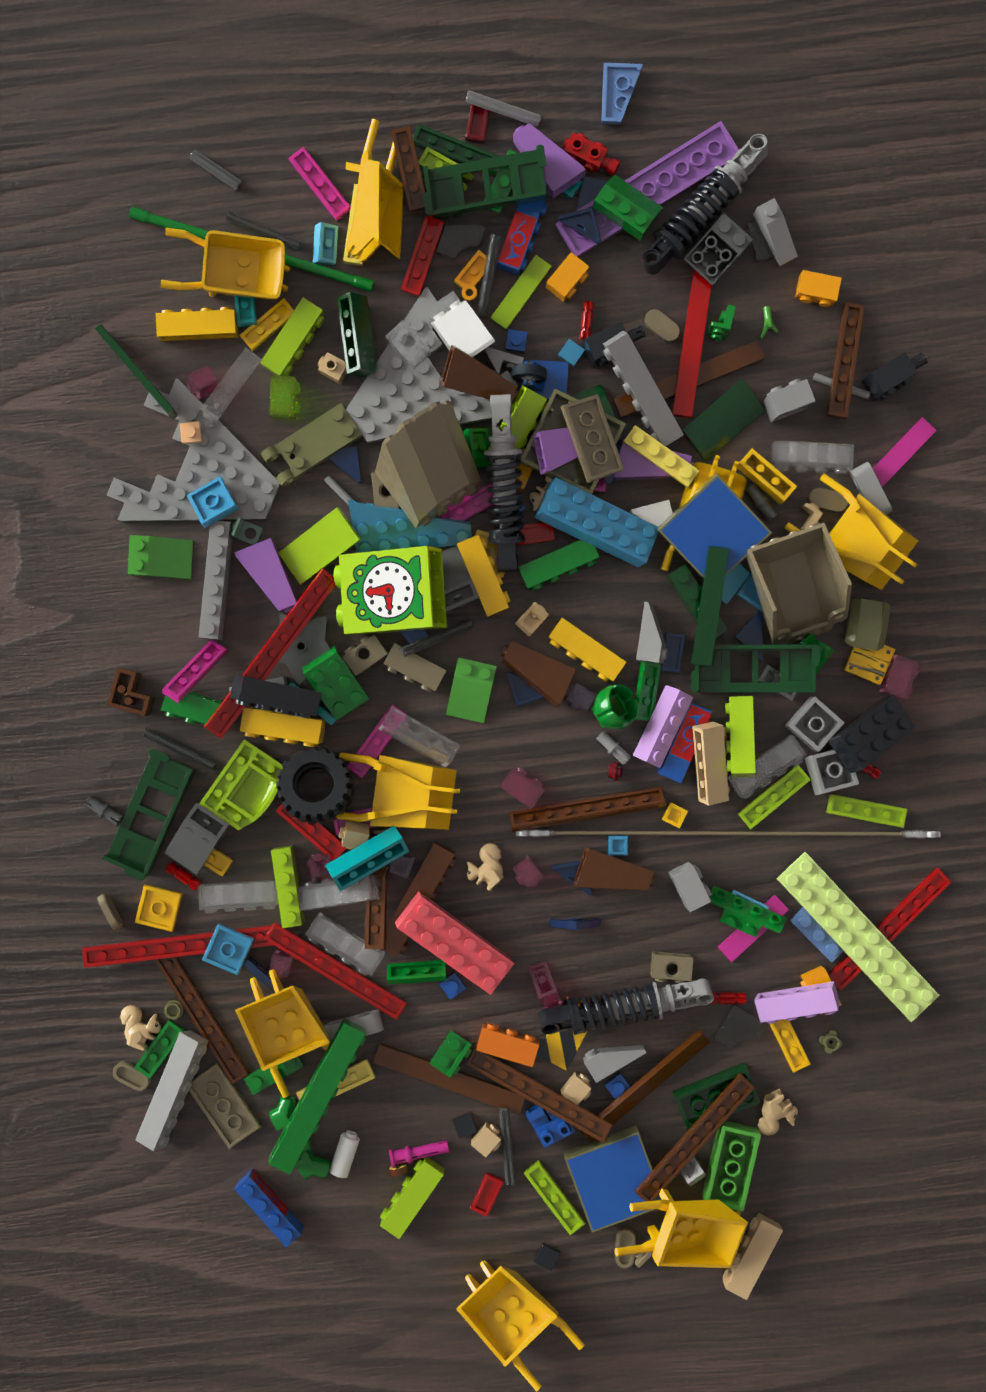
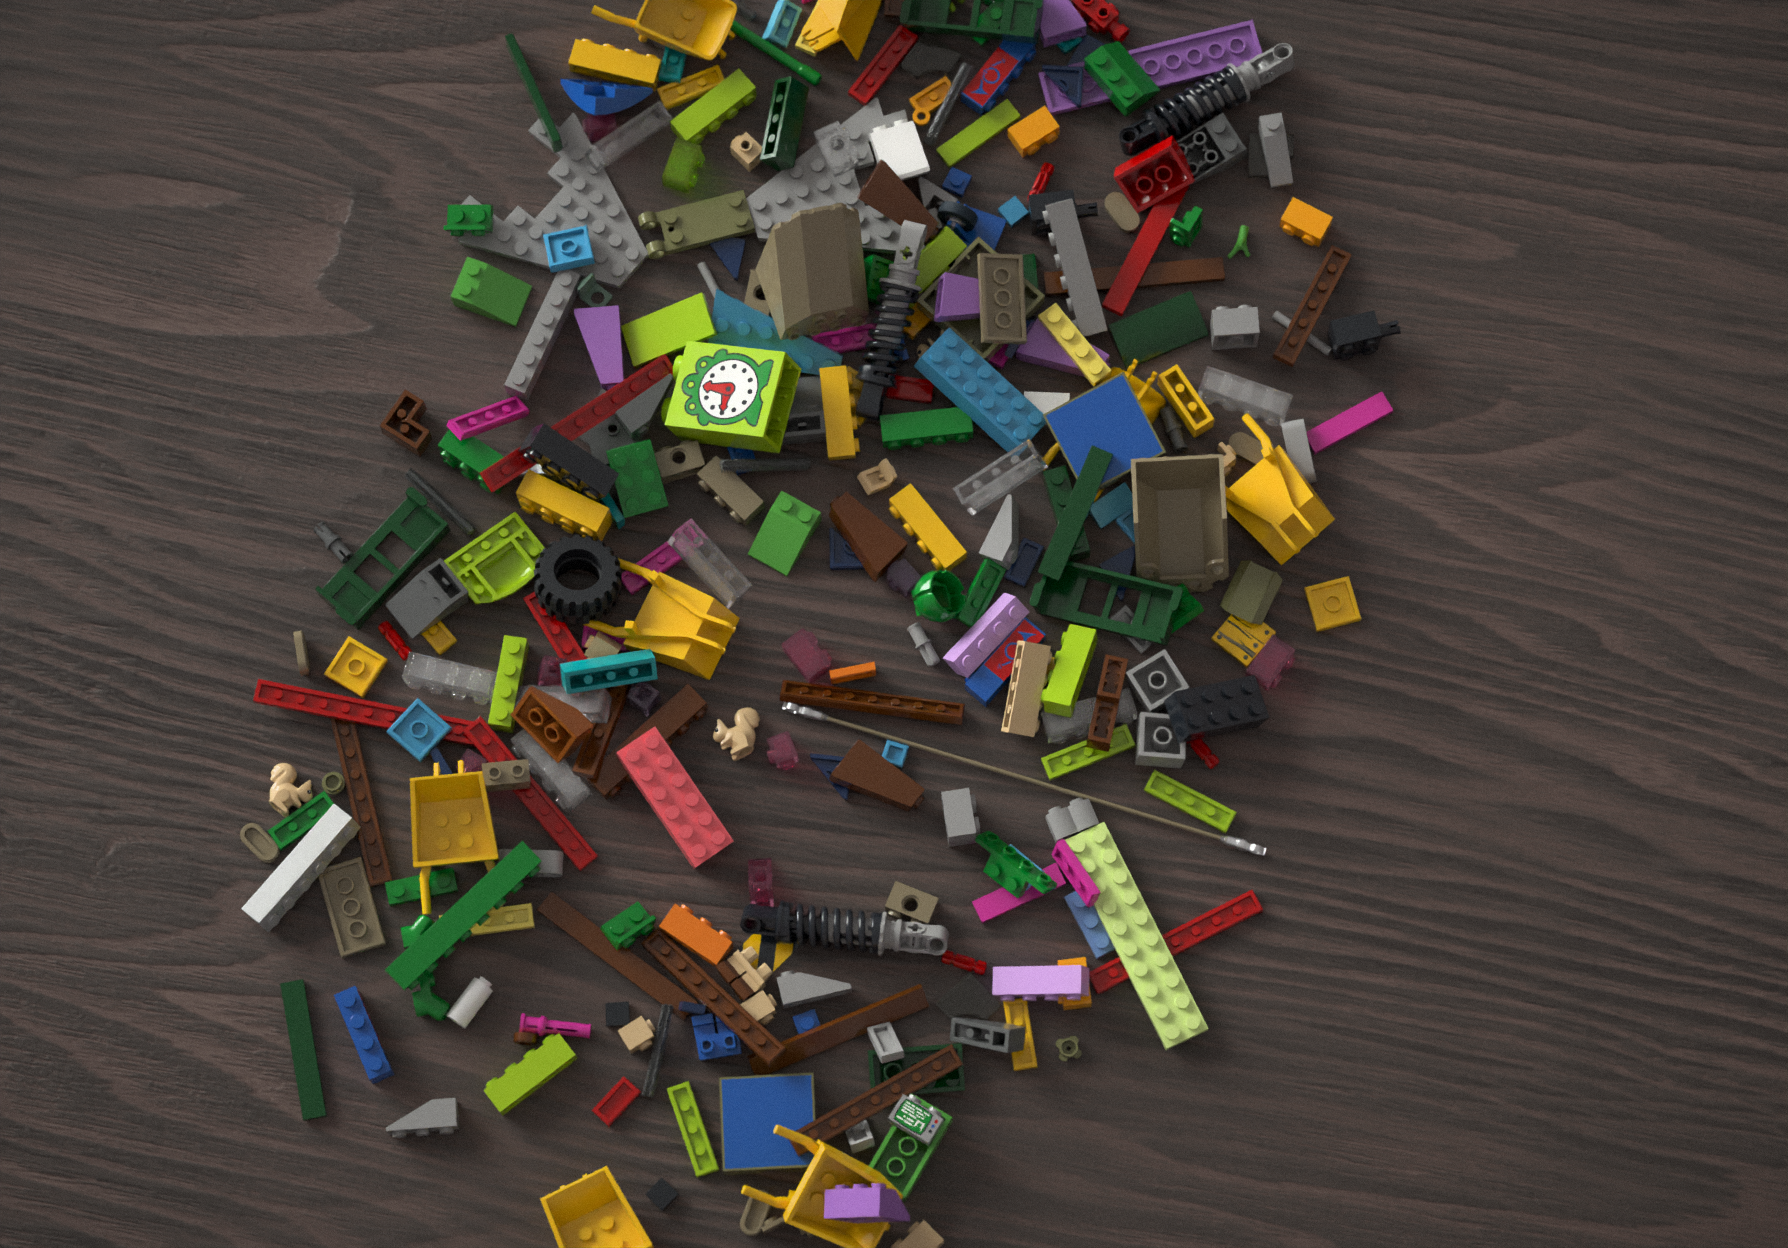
camera: 25 degrees right, 15 degrees down
light nougat plate [180,421,203,444] -> none
green plate [387,960,446,985] -> none
blue plate [439,972,466,1000] -> none
dark blue tile [550,918,601,930] -> none
dark red plate [608,762,623,781] -> none
yellow plate [662,802,688,829] -> none
tan animal [758,1089,798,1136] -> none
none -> dark green tile [280,979,327,1121]
none -> light grey slope [386,1098,459,1138]
none -> green bracket [444,205,493,237]
none -> dark tan brick [482,759,530,792]
none -> dark orange slope [511,686,594,763]
none -> blue brick [561,79,653,115]
none -> dark grey slope [615,373,673,439]
none -> dark blue tile [678,1001,706,1015]
none -> hips [716,946,773,1002]
none -> medium lavender slope [824,1183,910,1223]
none -> orange tile [829,662,876,684]
none -> light grey tile [867,1022,904,1063]
none -> brick [888,1094,944,1146]
none -> dark grey slope [950,1017,1025,1053]
none -> clear brick [953,439,1048,516]
none -> light grey brick [1045,797,1100,843]
none -> dark pink tile [1052,839,1100,908]
none -> reddish brown slope [1086,655,1128,752]
none -> red slope [1114,136,1195,213]
none -> yellow tile [1304,576,1361,632]

